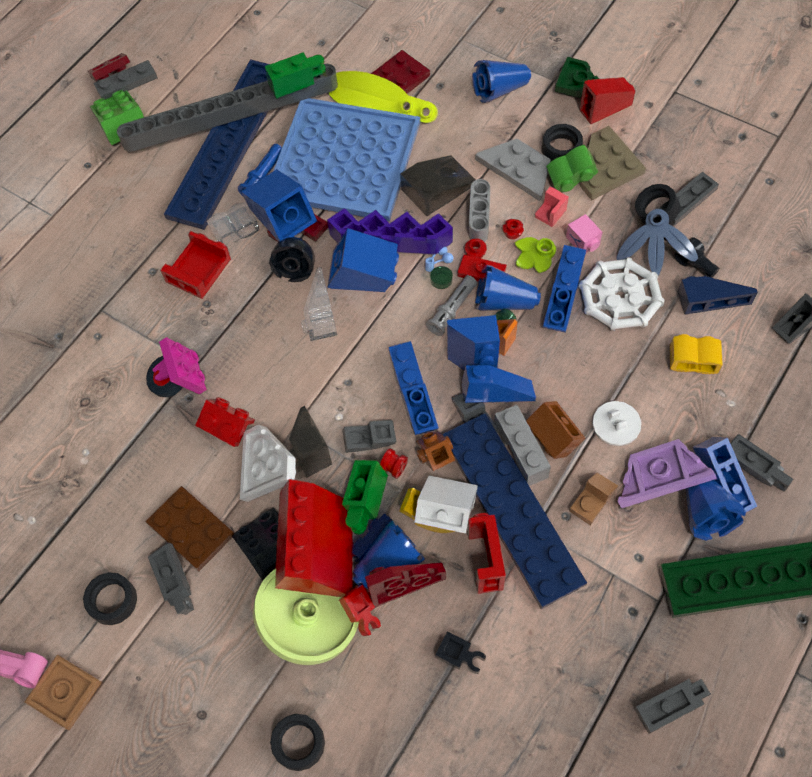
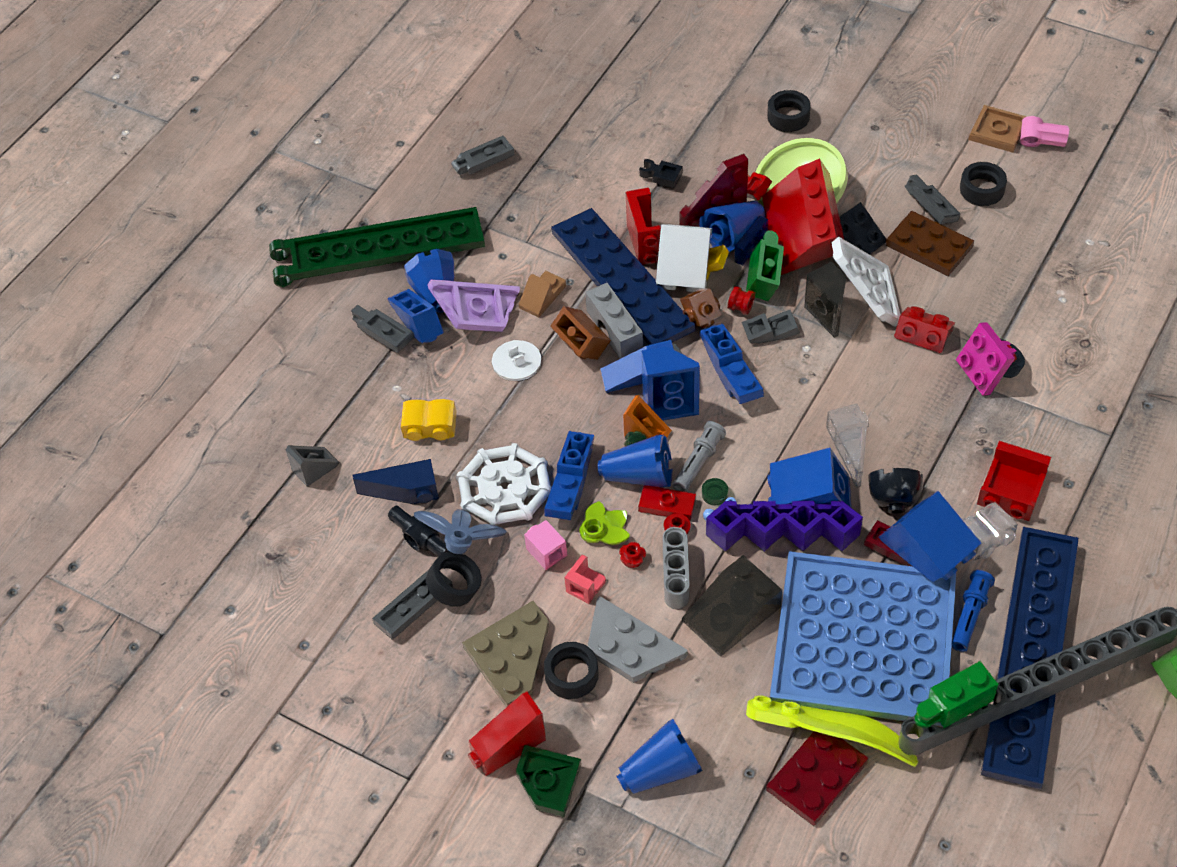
camera: 175 degrees right, 10 degrees down
bright green brick [546,145,598,193] -> none

